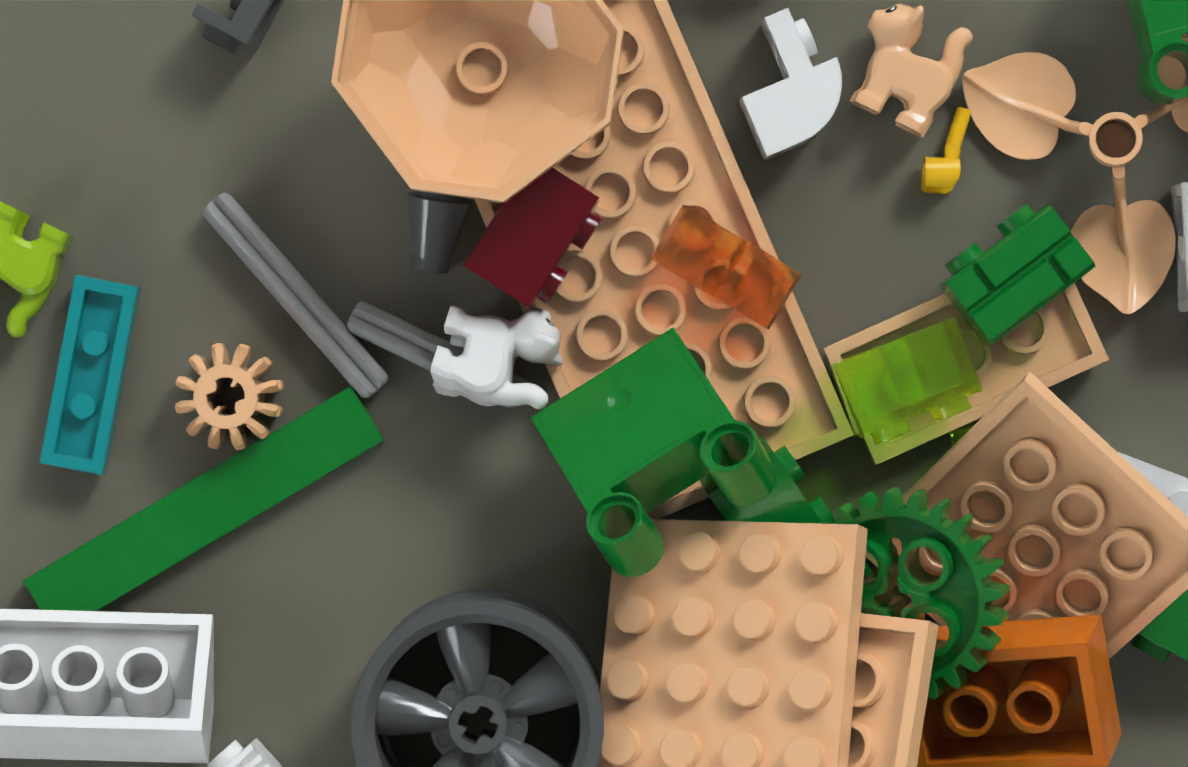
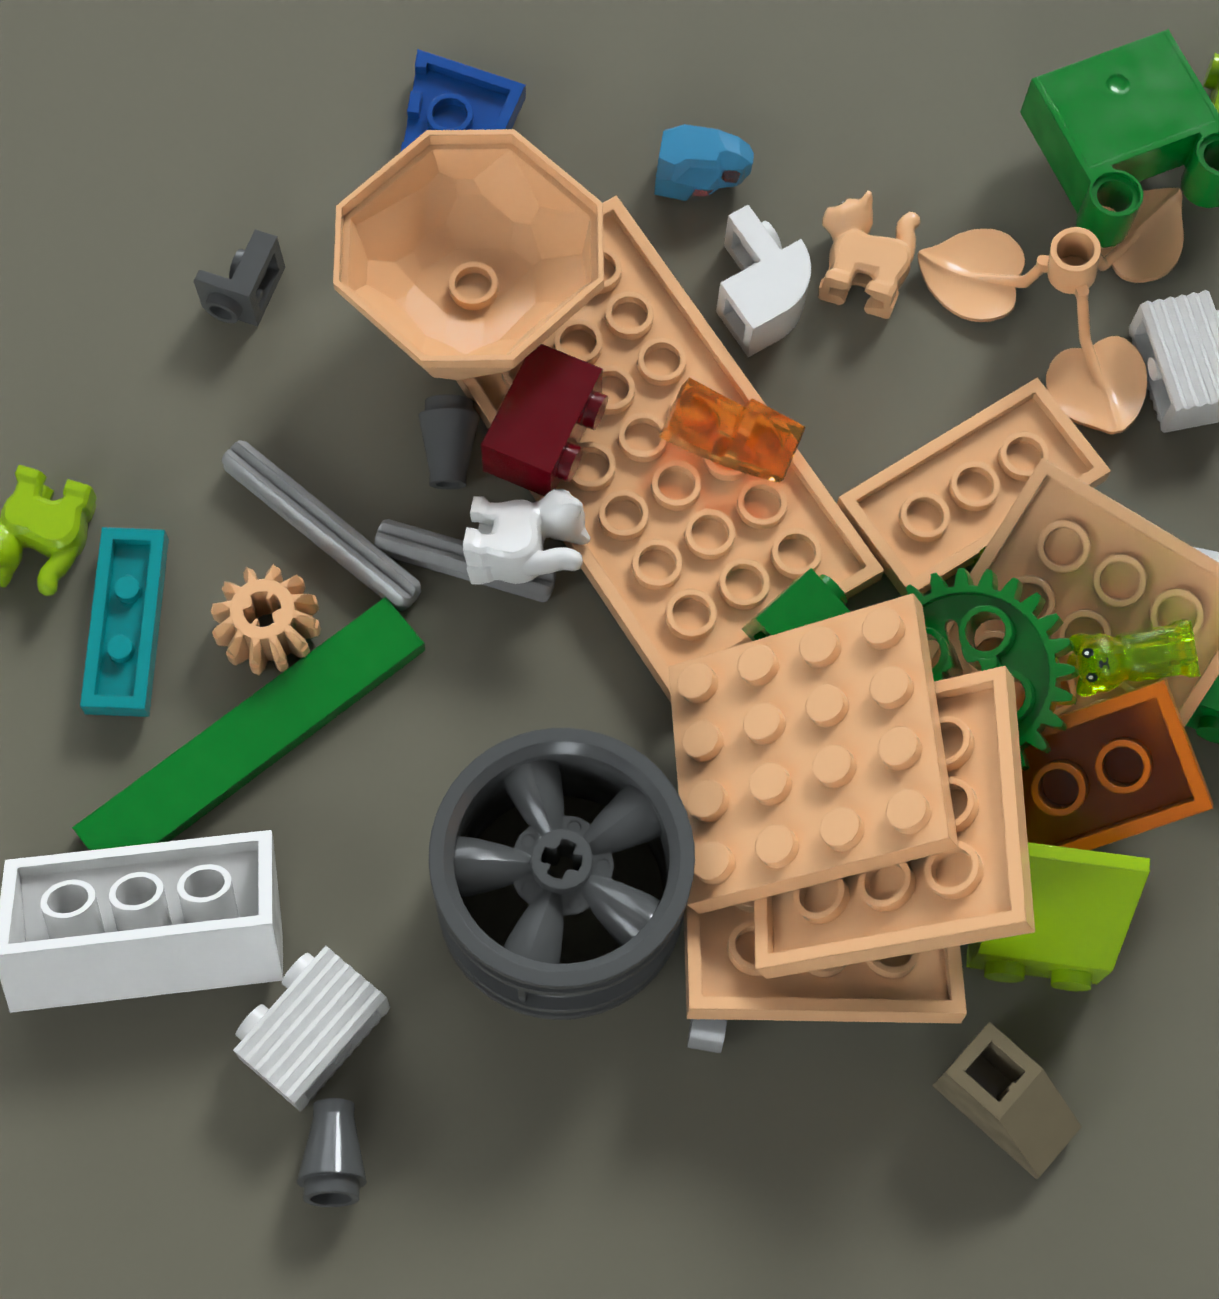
camera: 15 degrees left, 20 degrees down
green piece [530,328,777,577] -> none
clear neon green brick [828,317,983,445] -> none
yellow hand [921,107,971,194] -> none
green brick [939,203,1096,346] -> none
none -> clear neon green animal [1067,619,1200,697]

